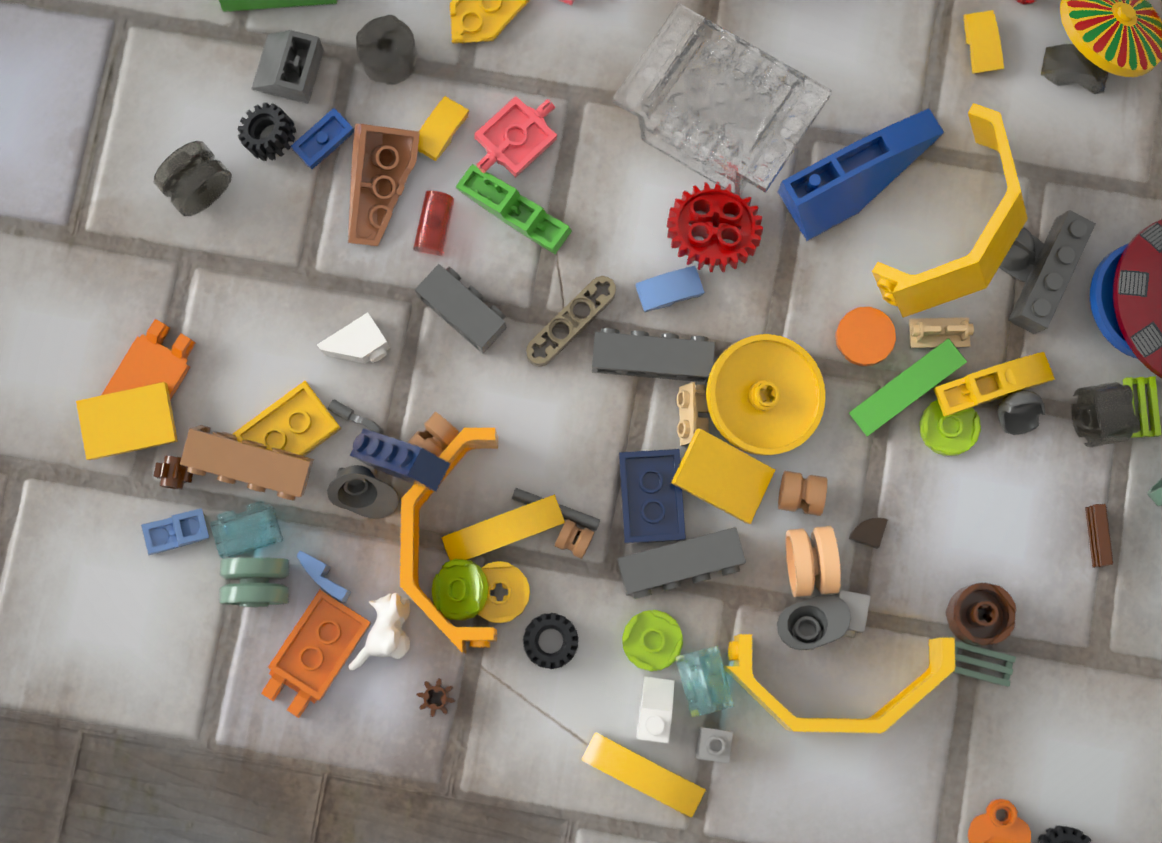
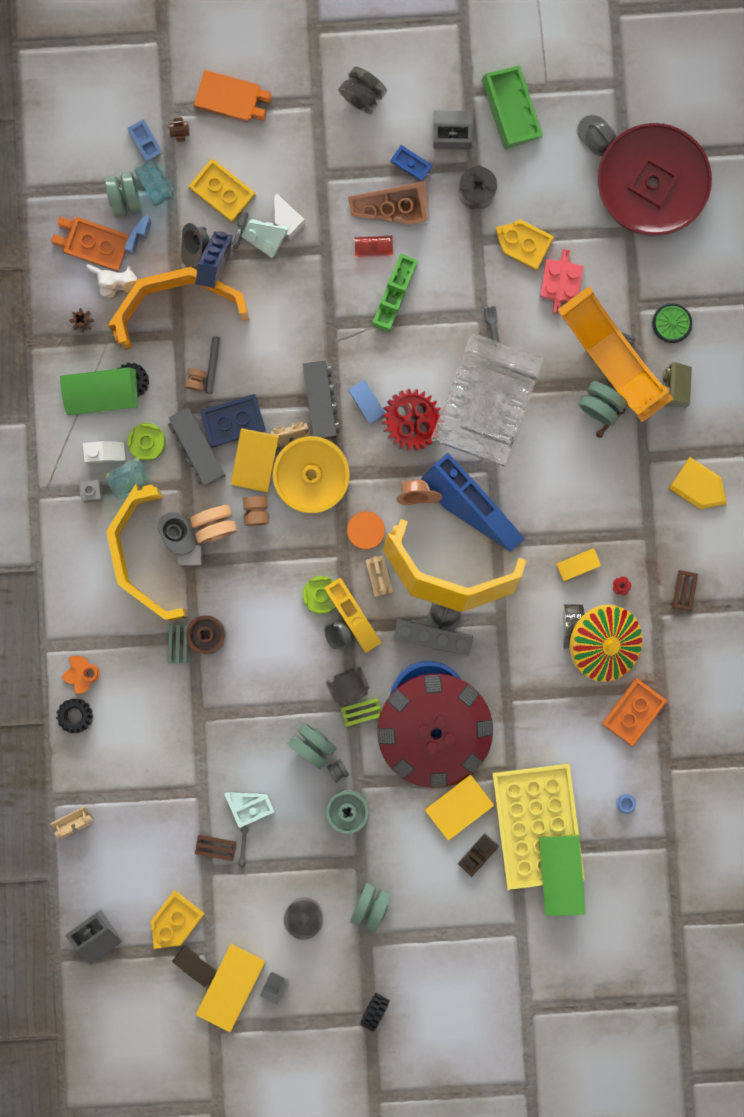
camera: 80 degrees right, 5 degrees up
yellow tile [76,382,178,461] -> none
medium nougat wedge [180,425,314,500] -> none
black tyre [238,103,296,161] -> none
medium nougat wheel [407,412,460,457] -> none
dark grey brick [415,264,507,354] -> none
yellow slope [418,96,469,161] -> none
lime tile [431,559,488,621] -> none
yellow slope [441,494,565,561] -> none
coral plate [474,96,557,178] -> none
yellow plate [478,561,530,623] -> none
dark tan beam [526,276,616,367] -> none
yellow slope [581,732,706,818] -> none
bright green slope [849,338,967,437] -> none
dark brown tile [849,518,888,549] -> none
reddish brown tile [1085,504,1113,568] -> none
none -> bright green slope [60,367,138,415]
none -> light aqua wing [241,220,289,258]
none -> nougat piece [397,479,442,505]
none -> dark grey piece [484,306,499,344]

